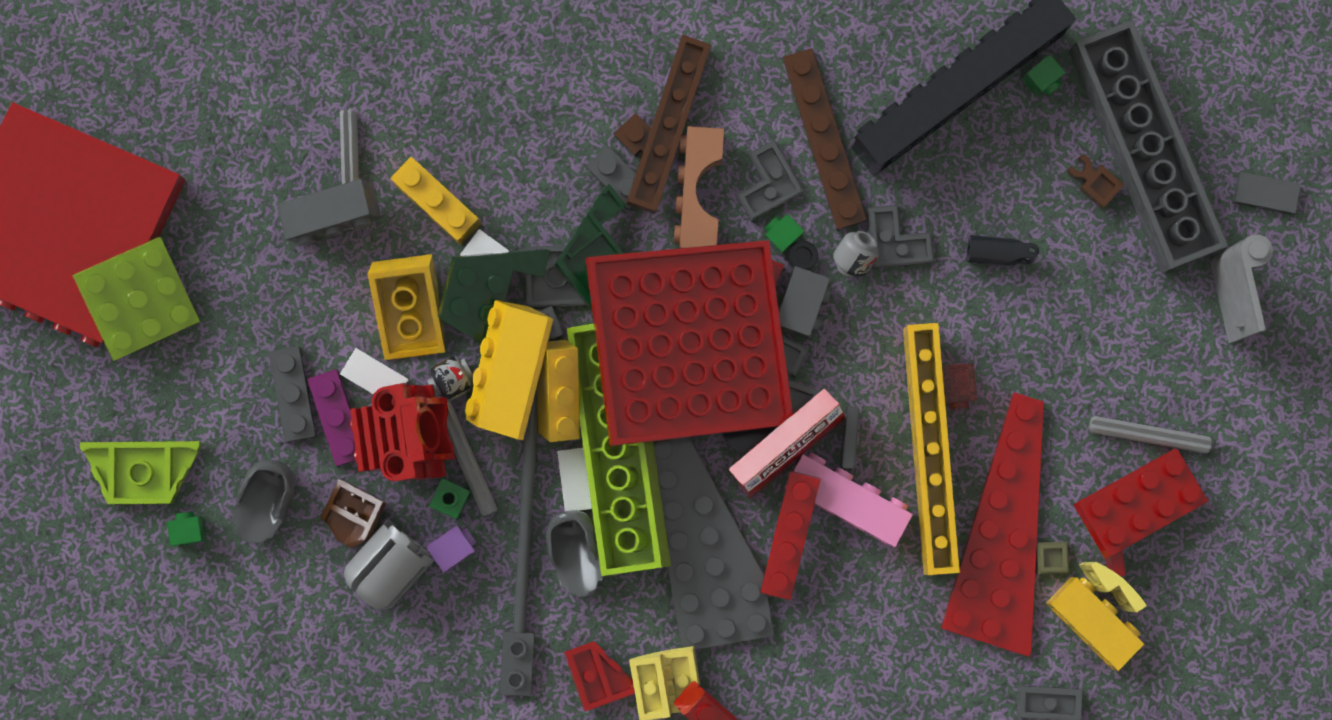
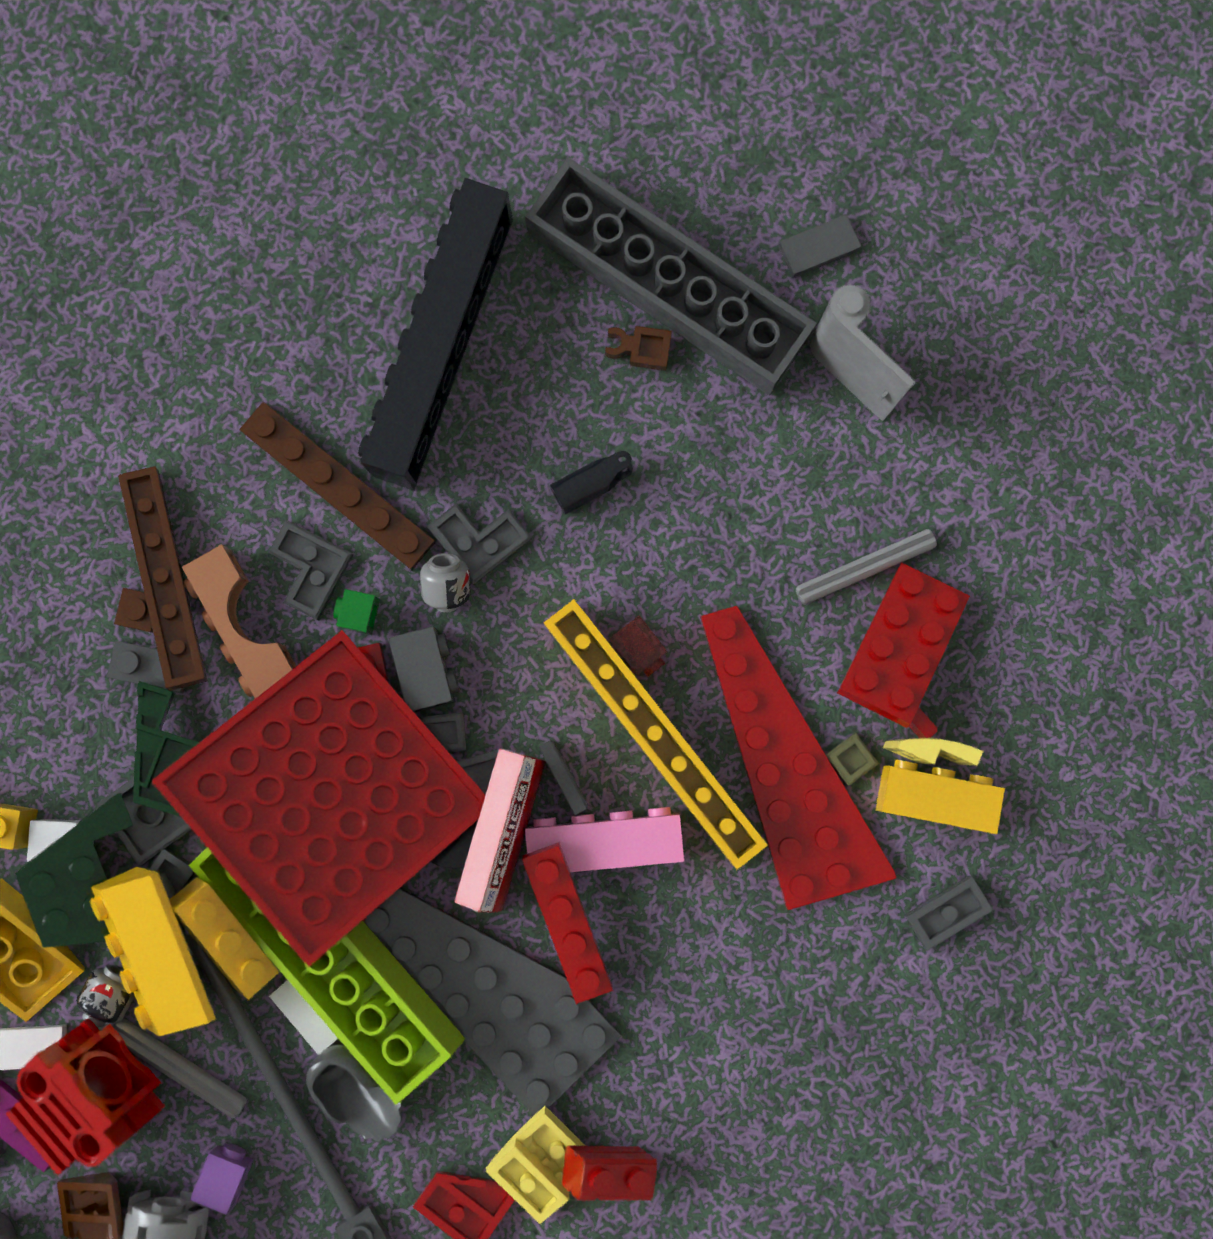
camera: 30 degrees left, 0 degrees up
green plate [429,478,472,520] -> none
black tile [787,241,818,271] -> none
green plate [1022,54,1066,98] -> none

